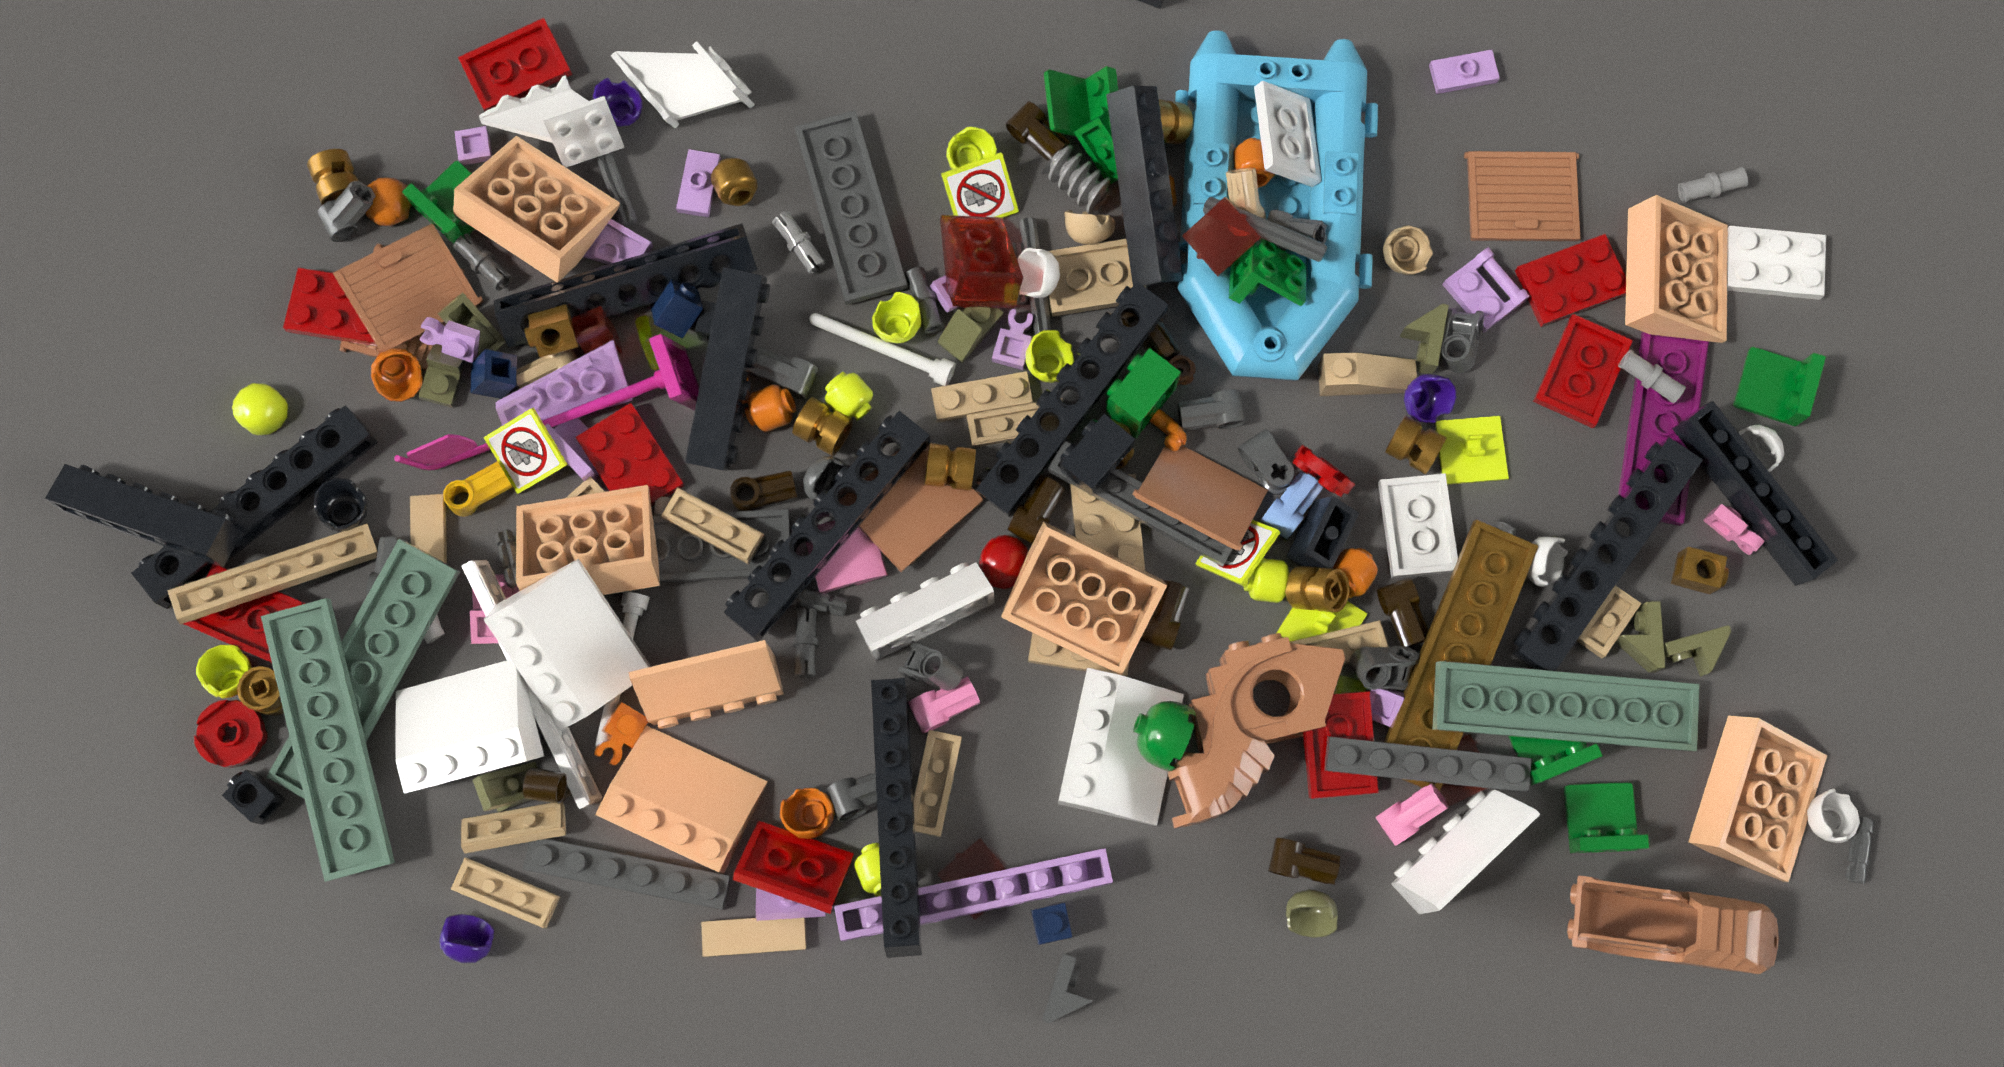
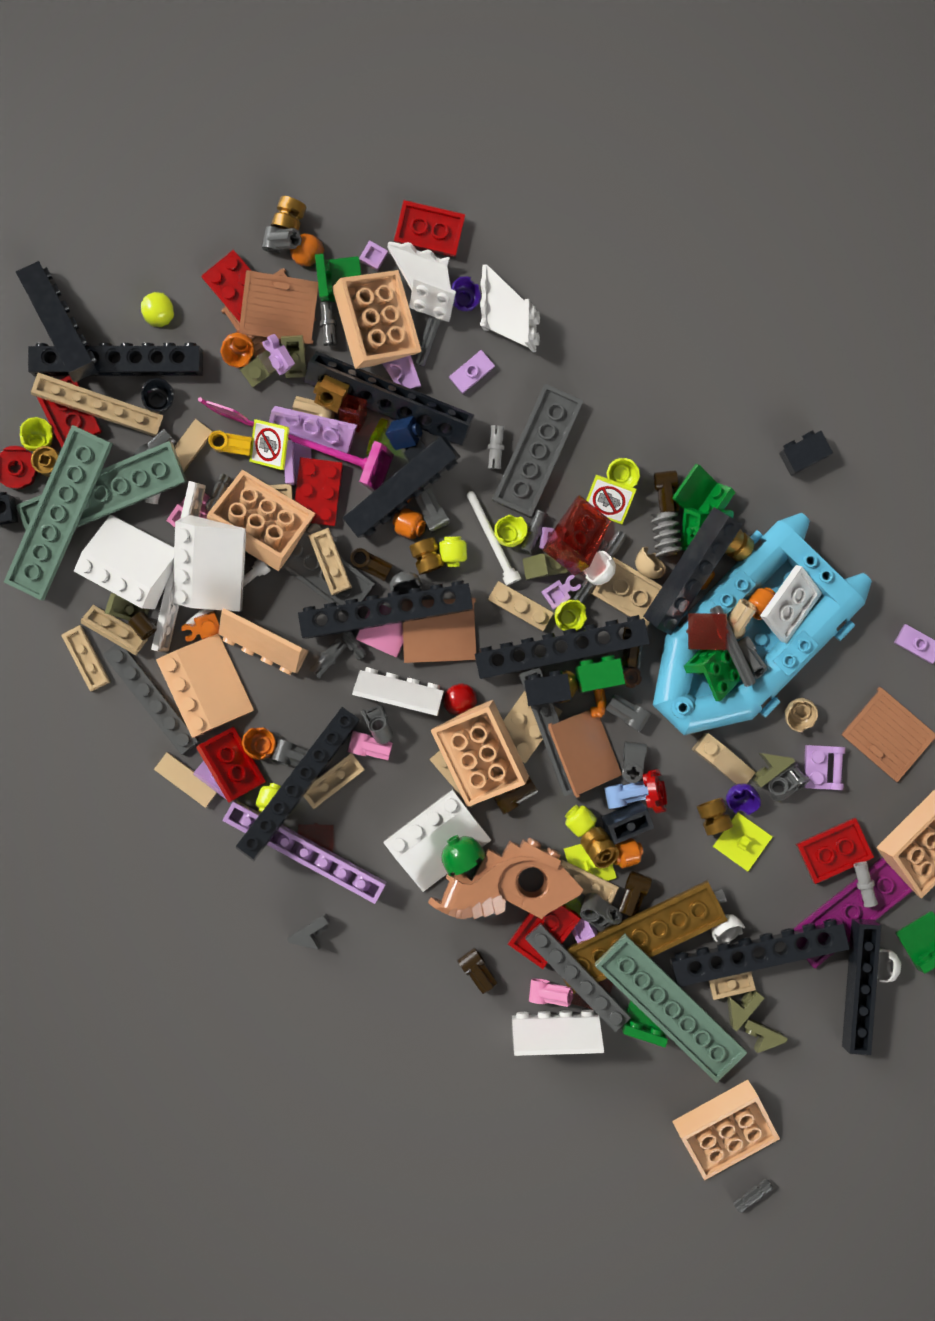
camera: 45 degrees right, 10 degrees up
dark purple hair [439,914,494,963] -> none
dark blue brick [471,349,517,399] -> none
pearl gold head [711,158,757,206] -> none
pearl gold wheel [924,443,976,491] -> none
tan tile [967,398,1063,448] -> none
dark brown piece [1007,475,1065,544] -> none
dark blue brick [1031,903,1072,945] -> none
piece [1195,519,1281,586] -> none
olive hair [1286,889,1338,938] -> none
white plate [1378,473,1458,579] -> none
red plate [1515,234,1626,327] -> none
green bracket [1564,783,1649,854] -> none
nougat animal [1567,876,1779,974] -> none
pearl gold brick [1671,546,1729,594] -> none
bright pink plate [1703,504,1765,555] -> none
white hair [1807,789,1860,843] -> none

